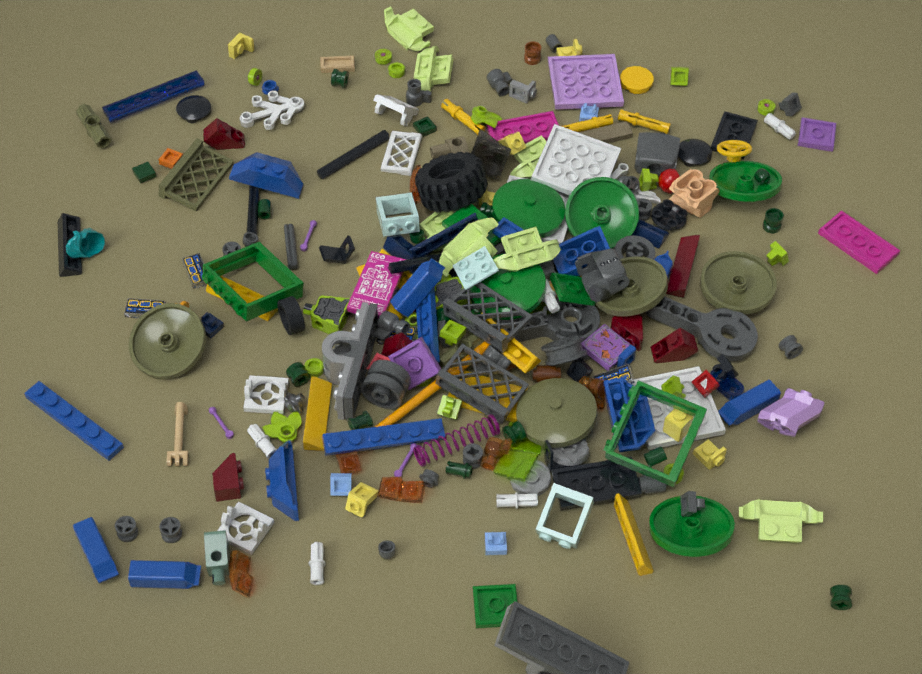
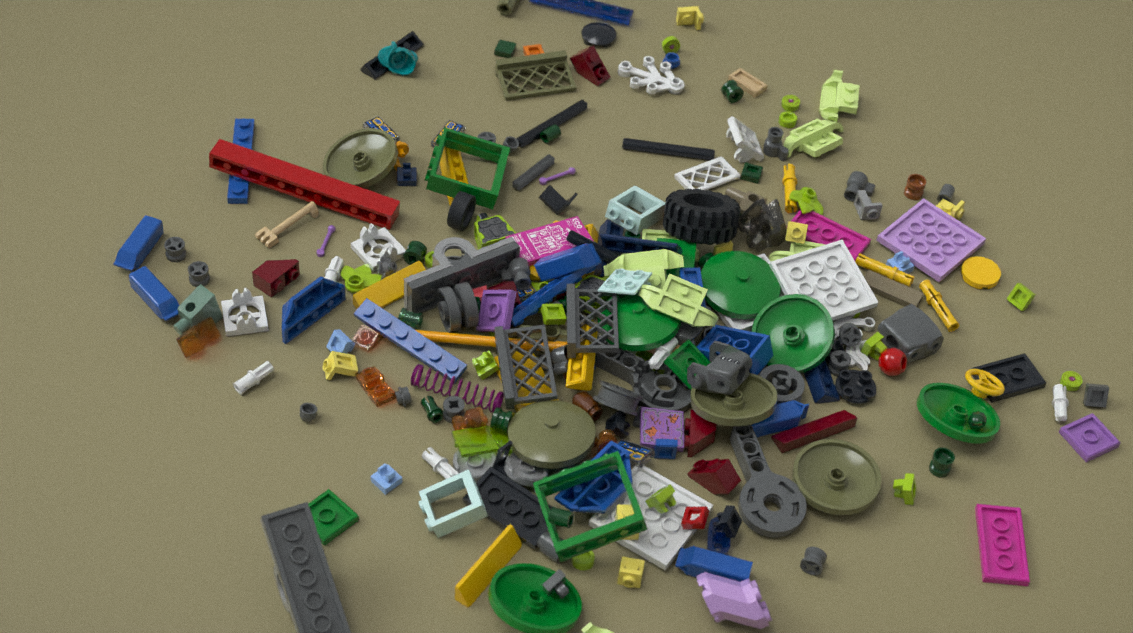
camera: 45 degrees right, 5 degrees down
blue wedge [229,152,303,199] -> none
medium lavender hinge [394,443,417,479] -> none
light nougat piece [669,169,720,218] -> none
black dish [678,139,712,167] -> none
none -> red brick [209,139,400,230]

